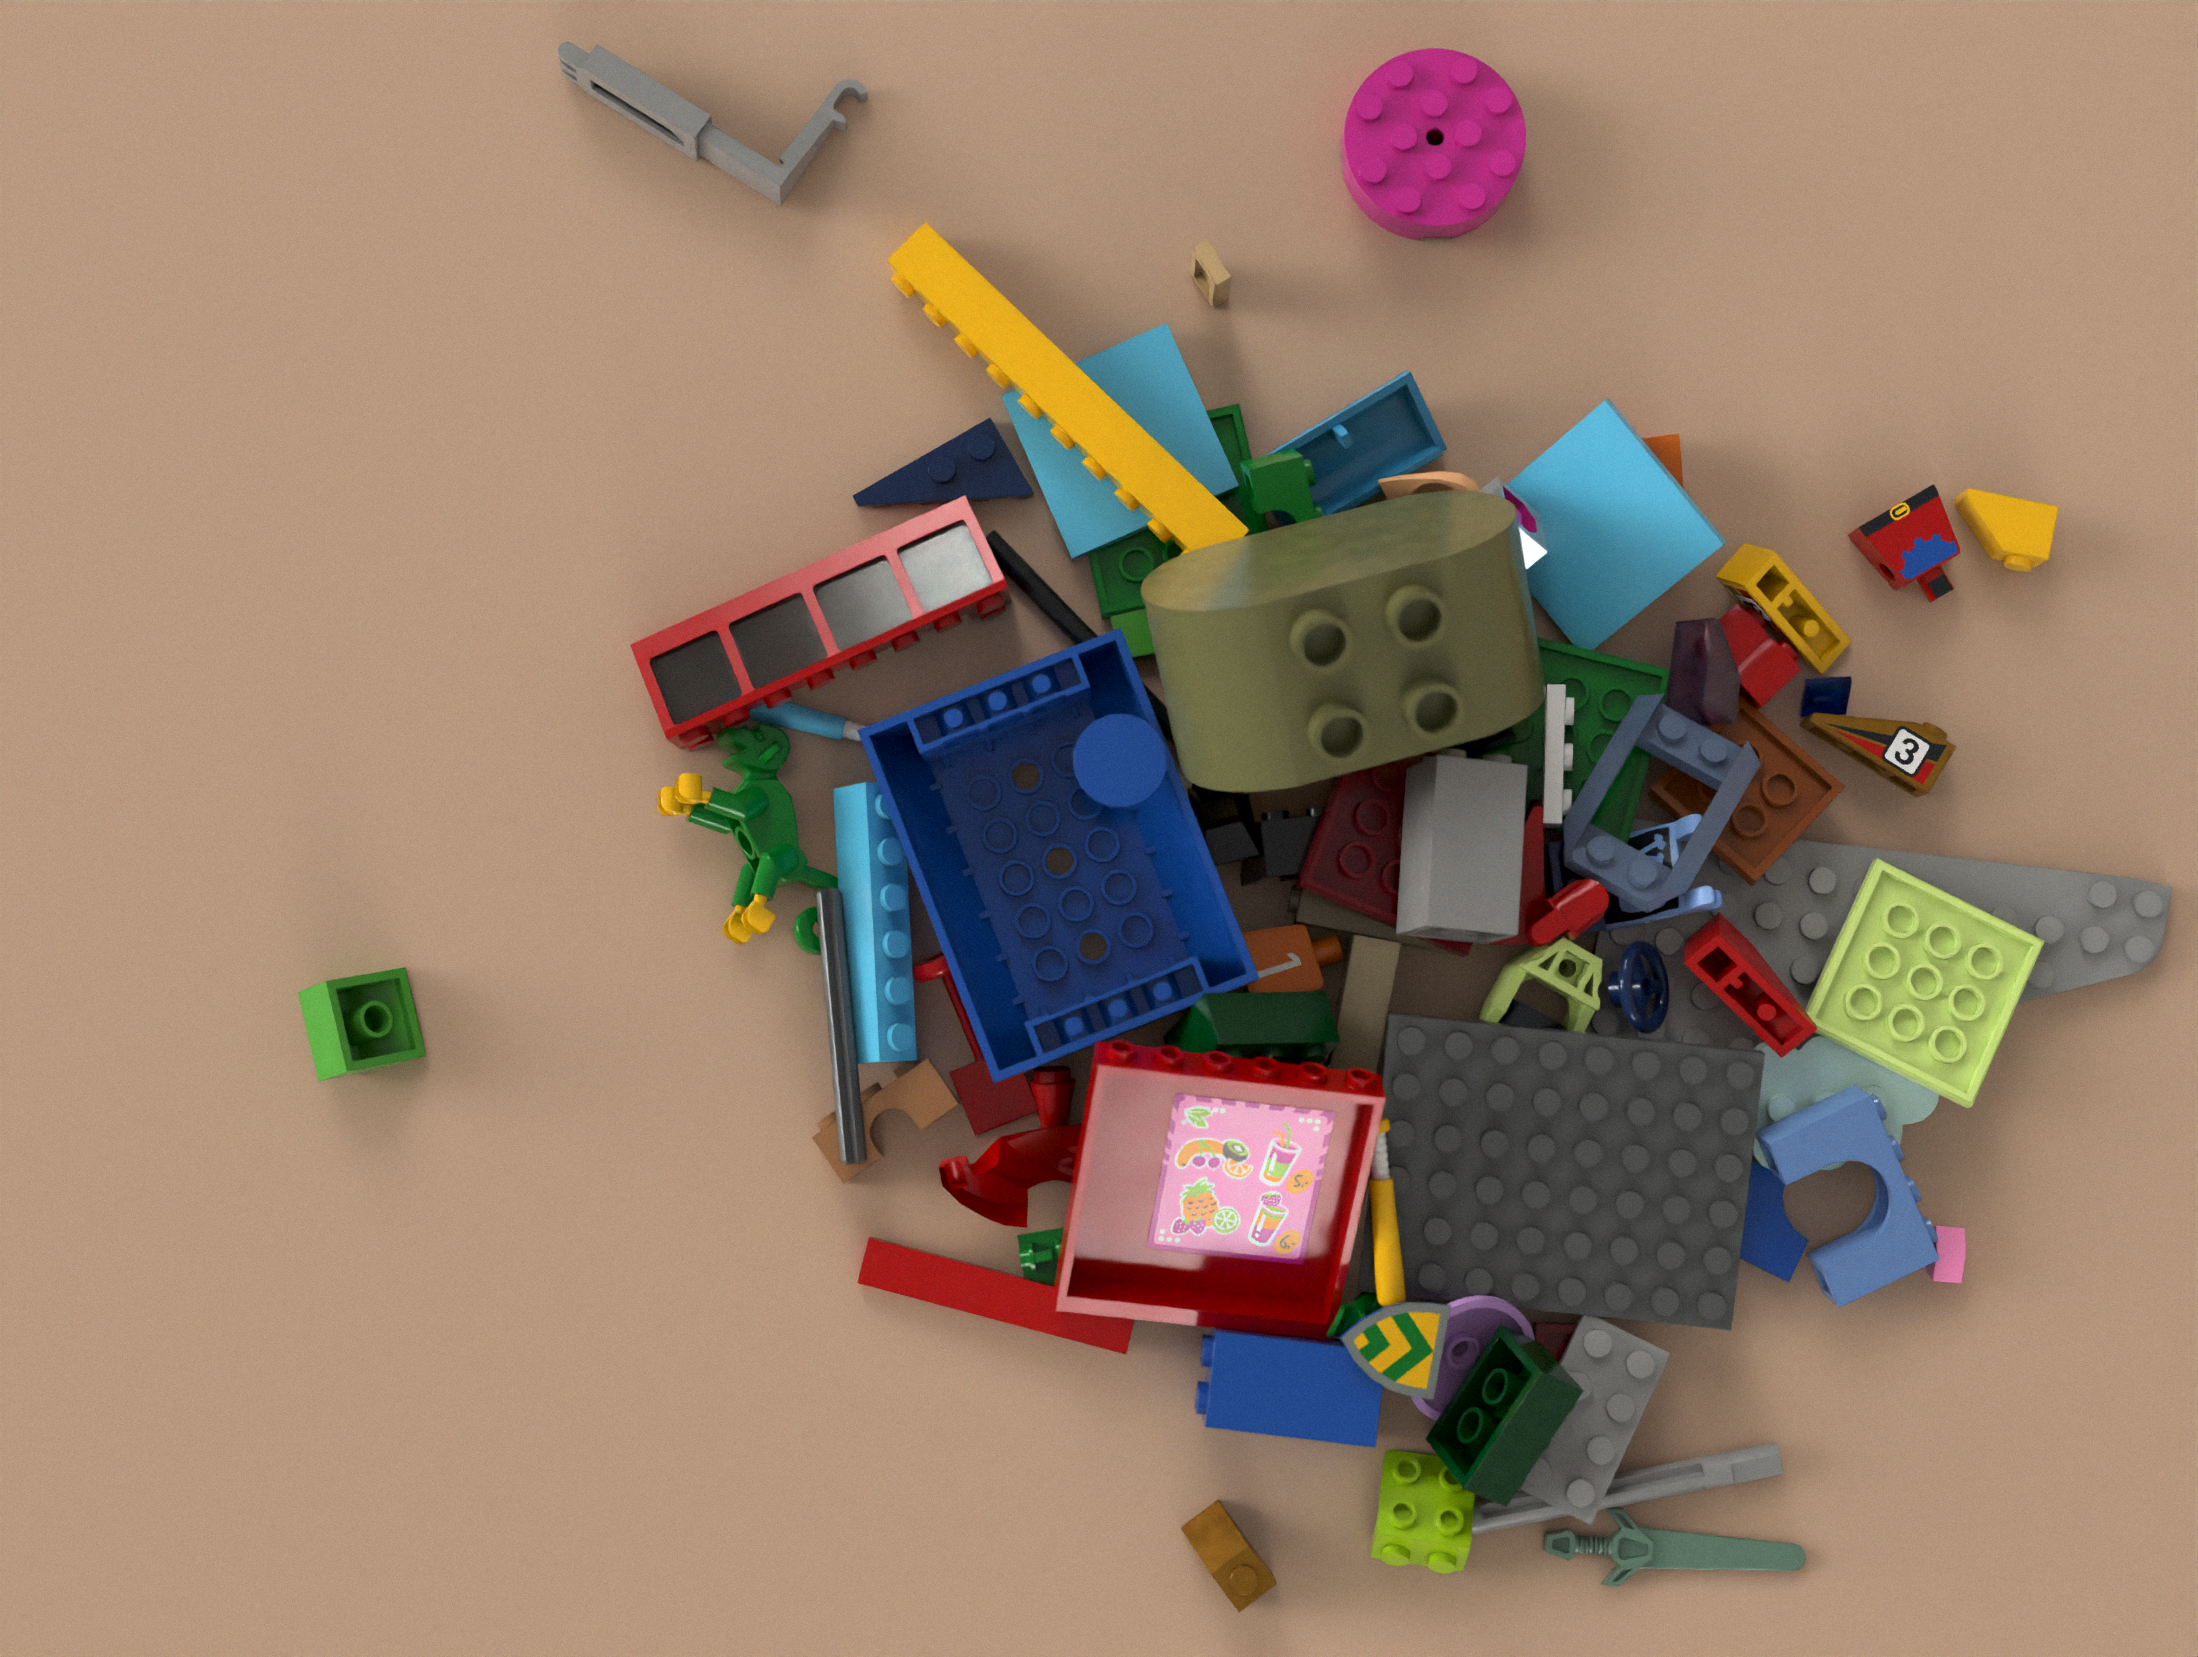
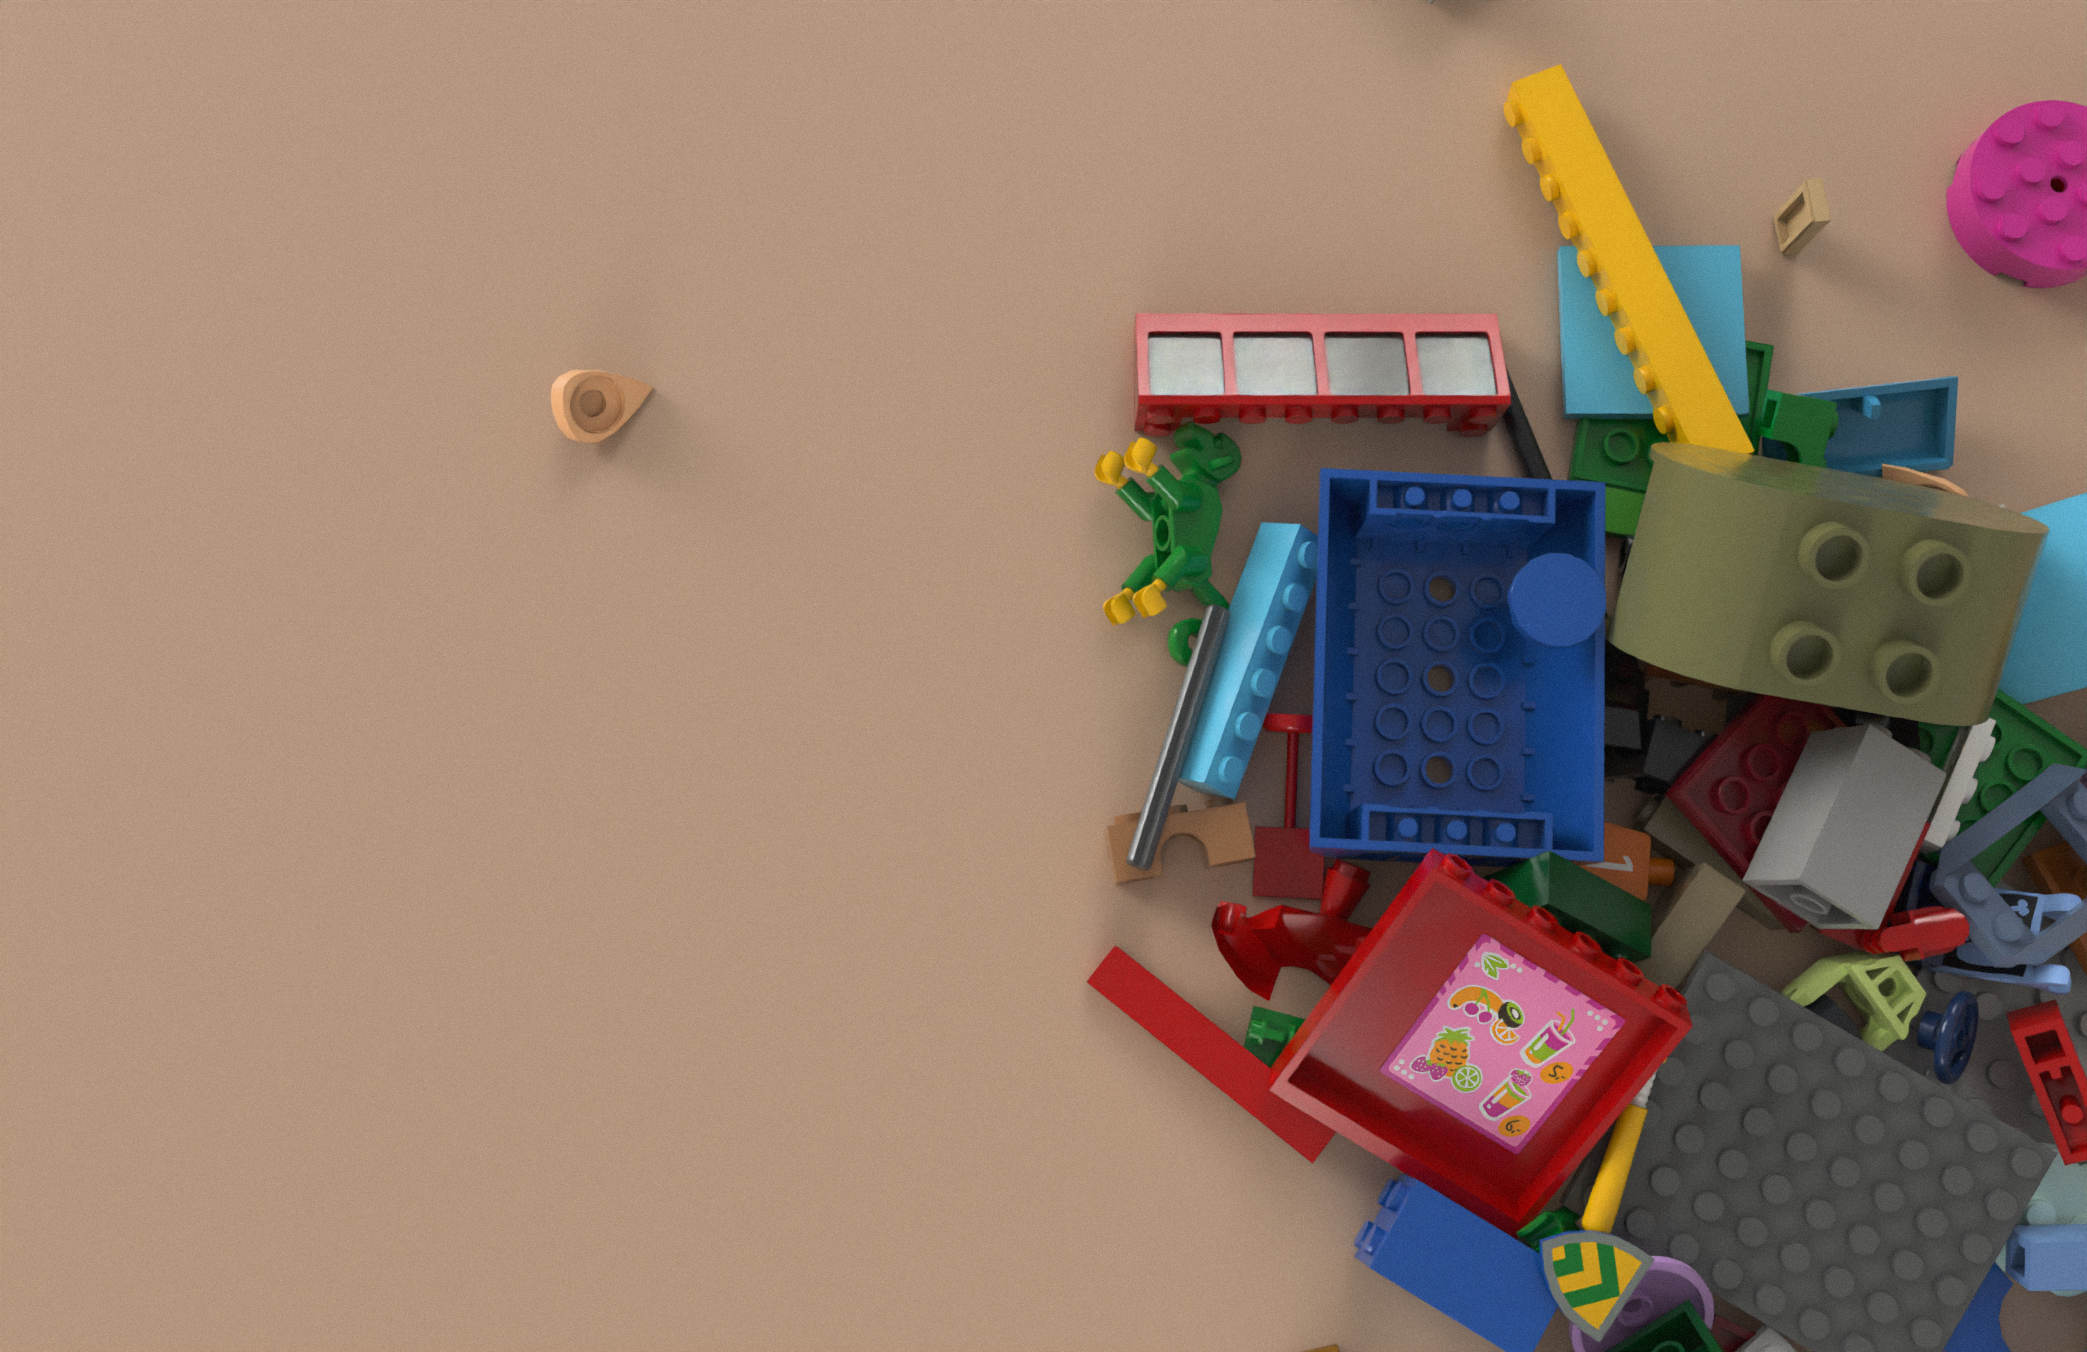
camera: 20 degrees right, 5 degrees down
bright green slope [298,967,426,1082] -> none
medium azure piece [722,688,867,742] -> none
dark blue wing [853,418,1034,508] -> none
none -> light nougat piece [551,369,653,443]

